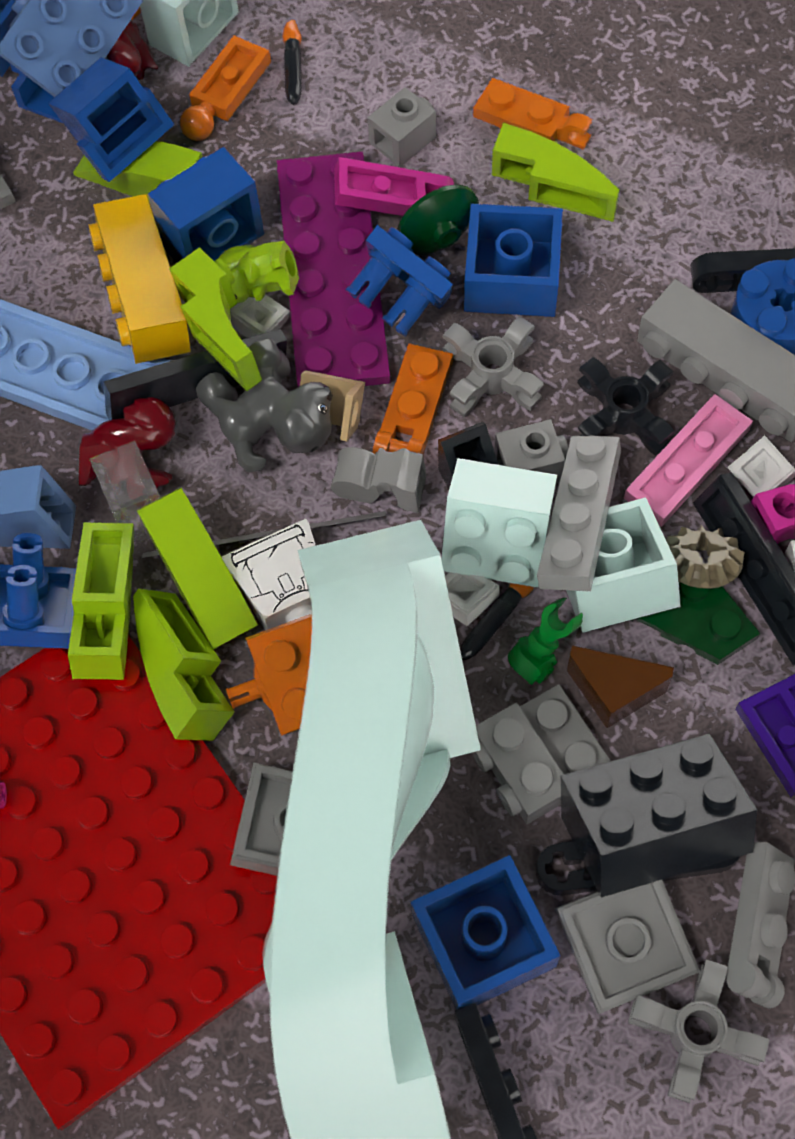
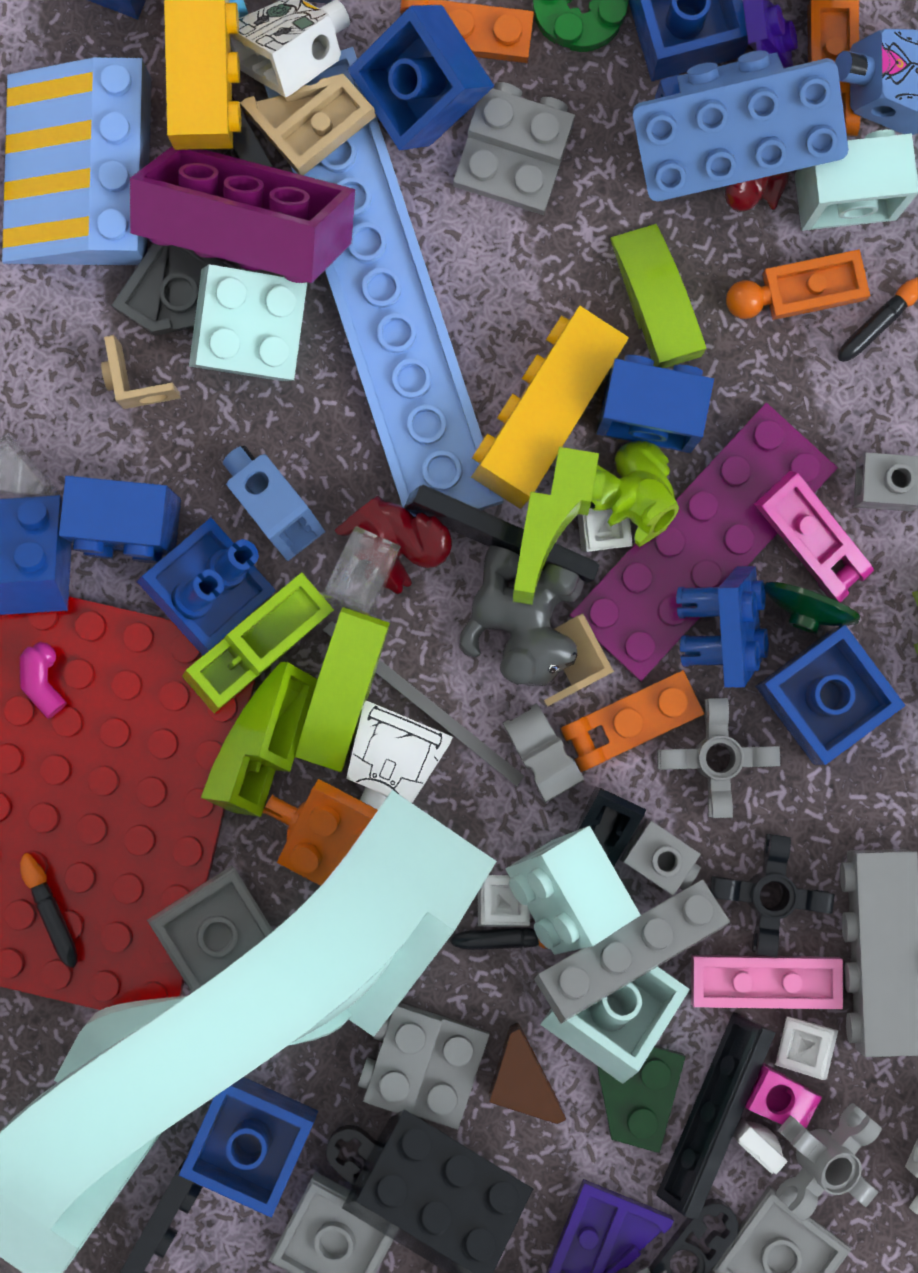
camera: 45 degrees right, 20 degrees up
blue plate [48,57,175,182] -> none
green piece [508,597,583,685] -> none
dark tan gear [666,524,744,588] -> none
none -> black piece [20,853,78,968]

